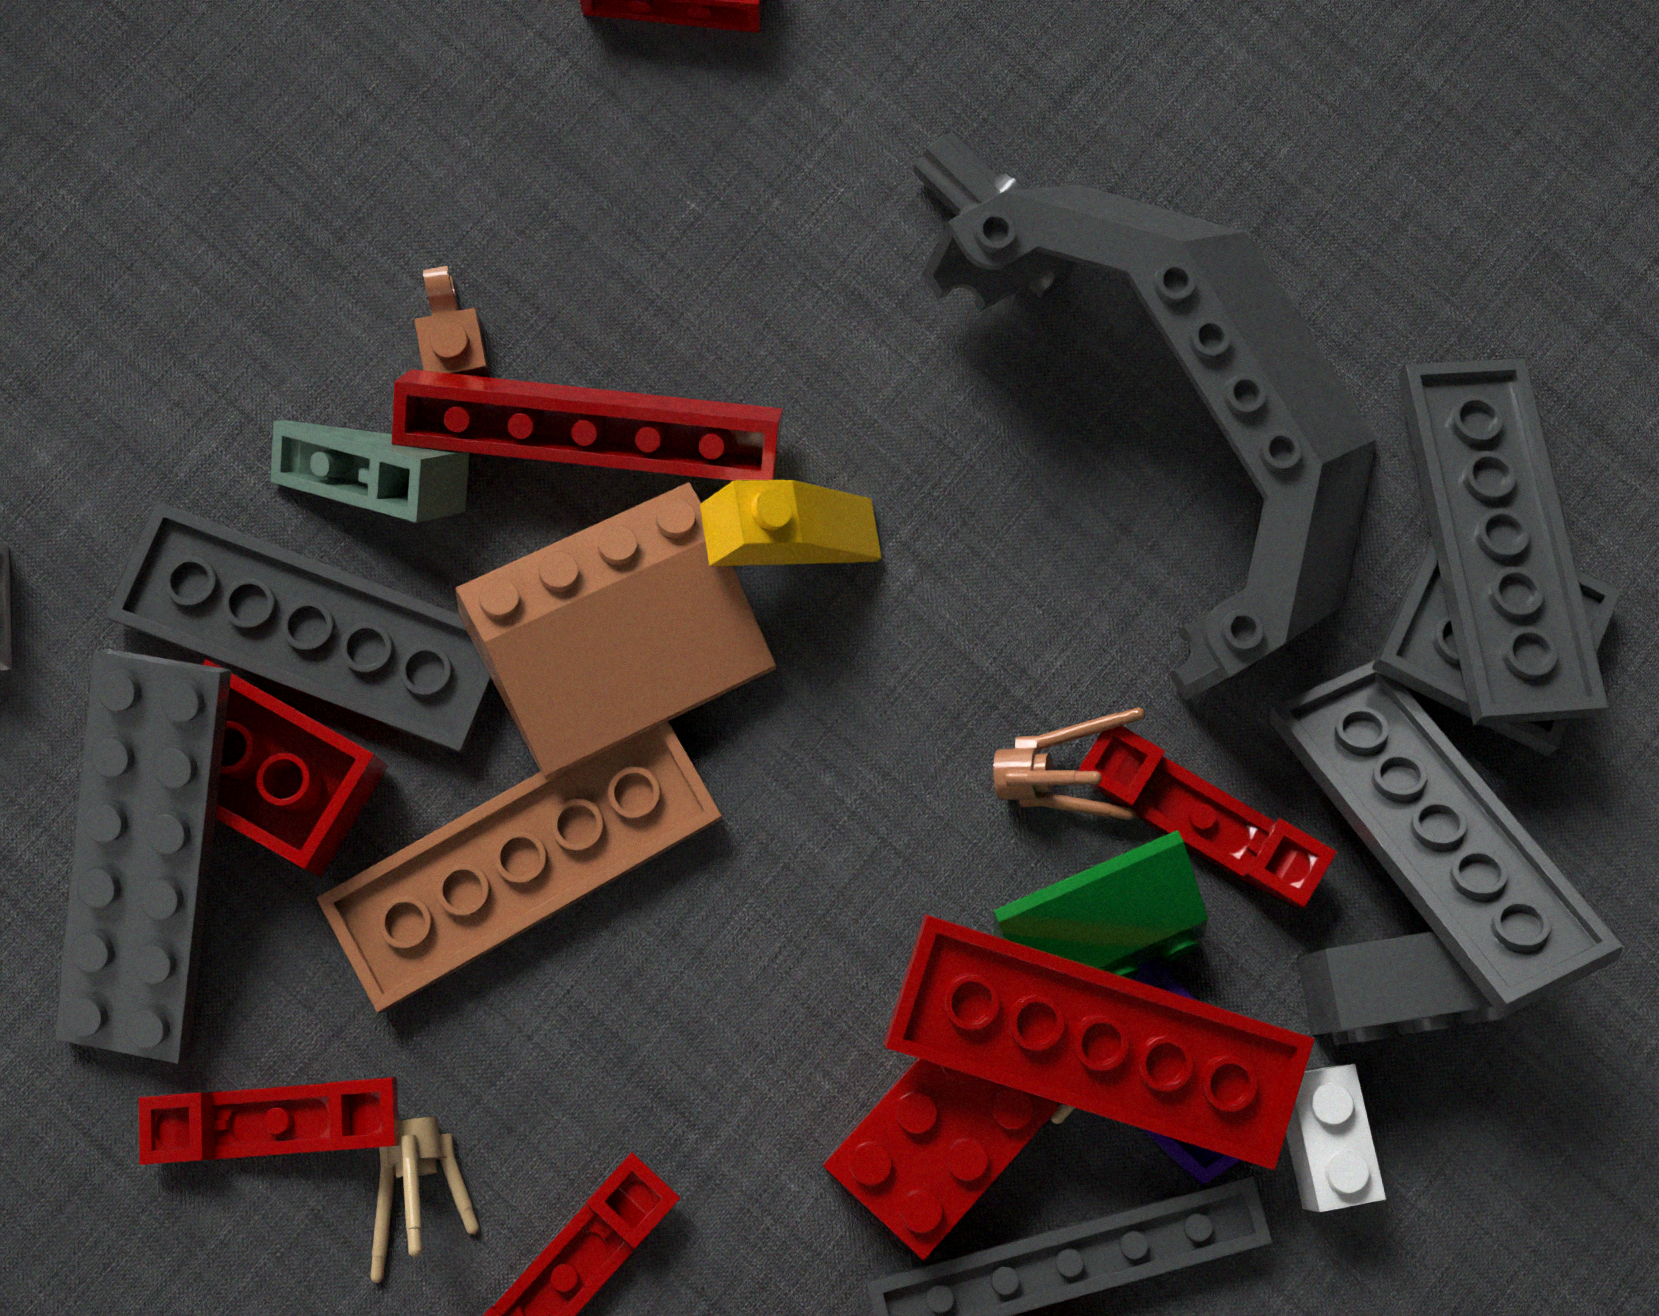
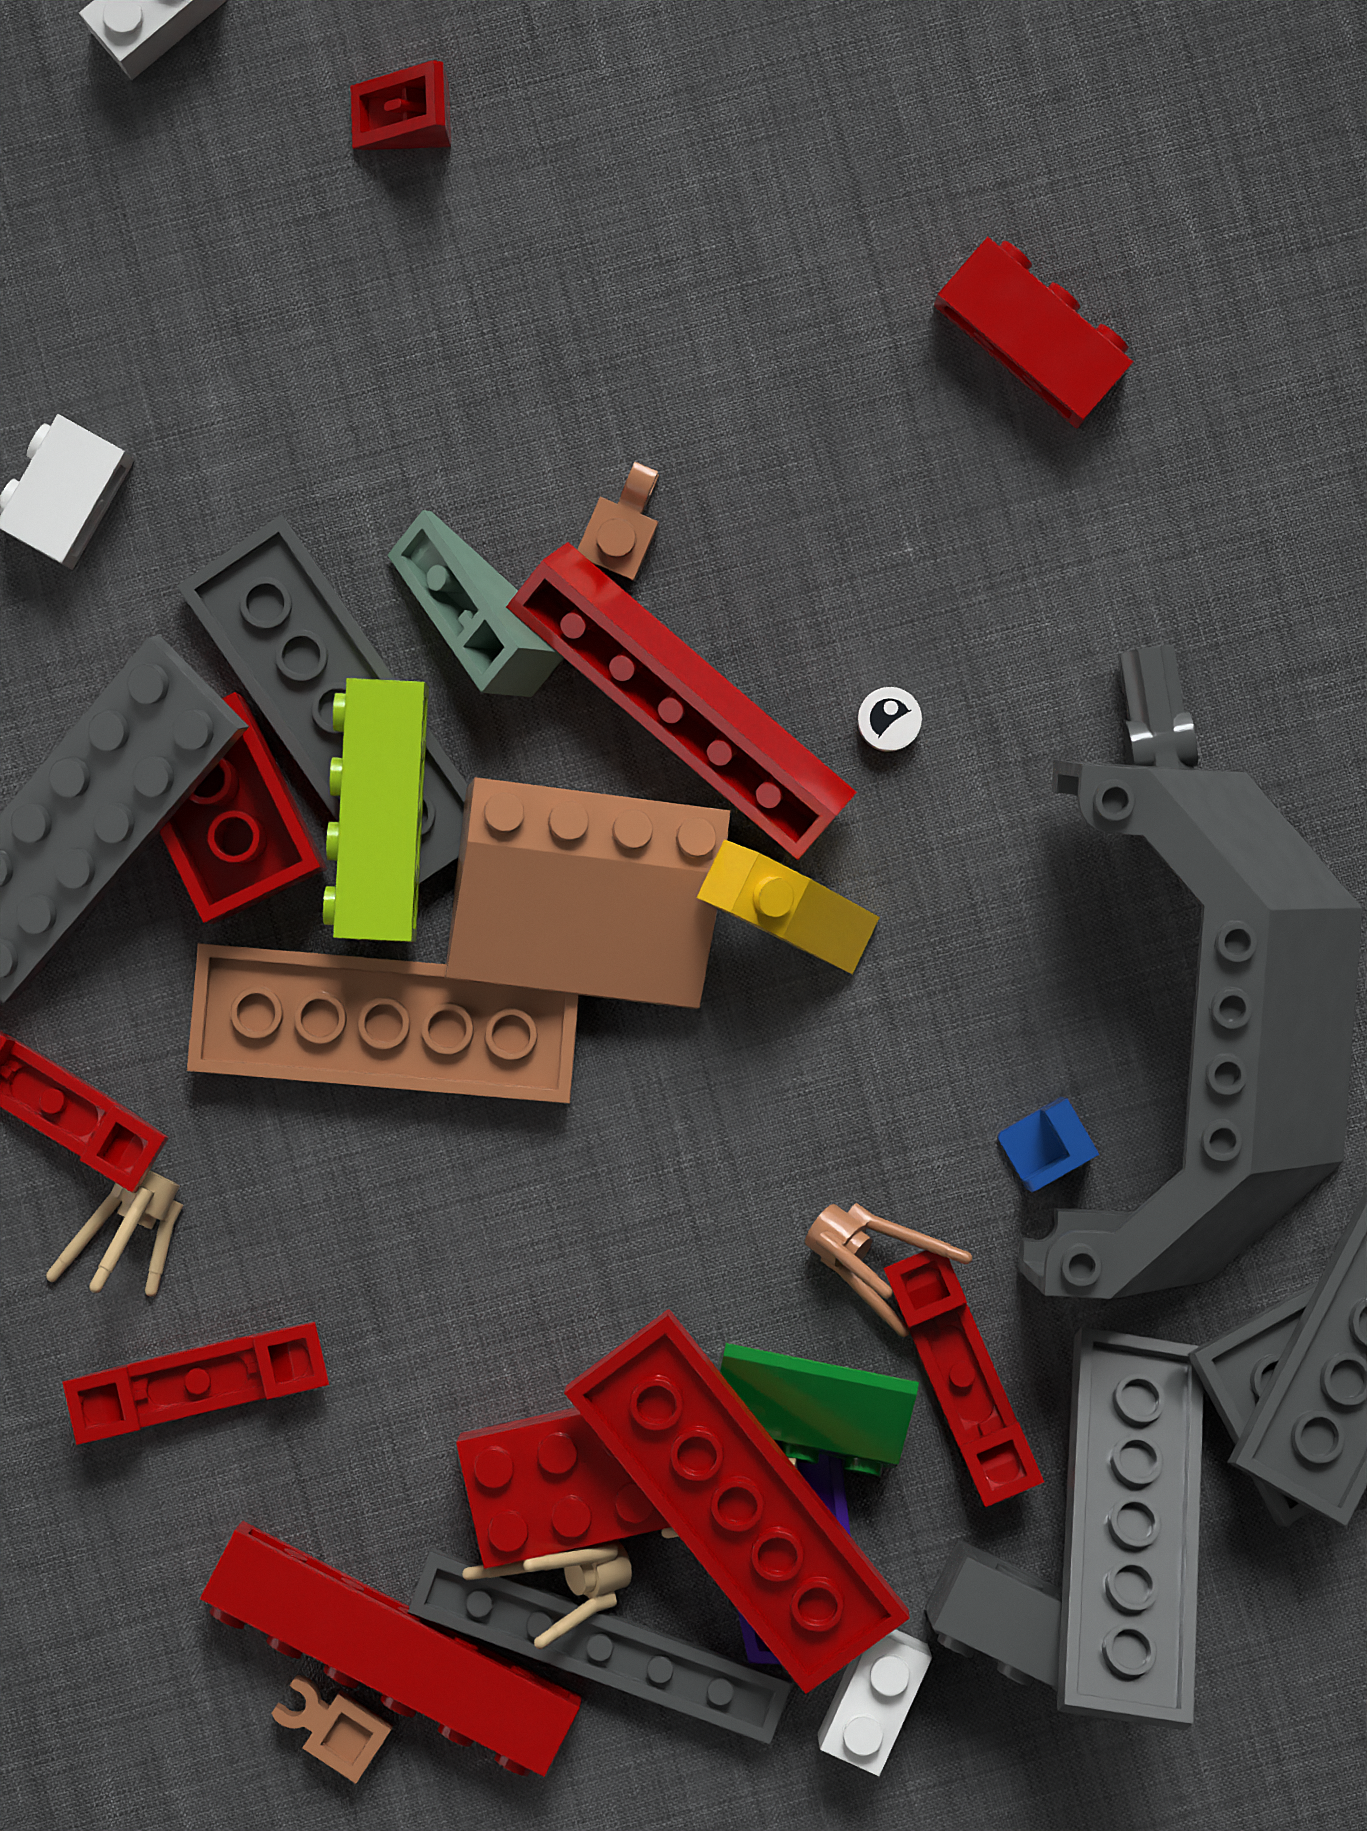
camera: 45 degrees right, 10 degrees up
none -> lime brick [323,678,429,942]
none -> red slope [350,60,451,150]
none -> tan plant [462,1539,632,1649]
none -> white tile [857,687,922,752]
none -> blue panel [997,1097,1100,1192]

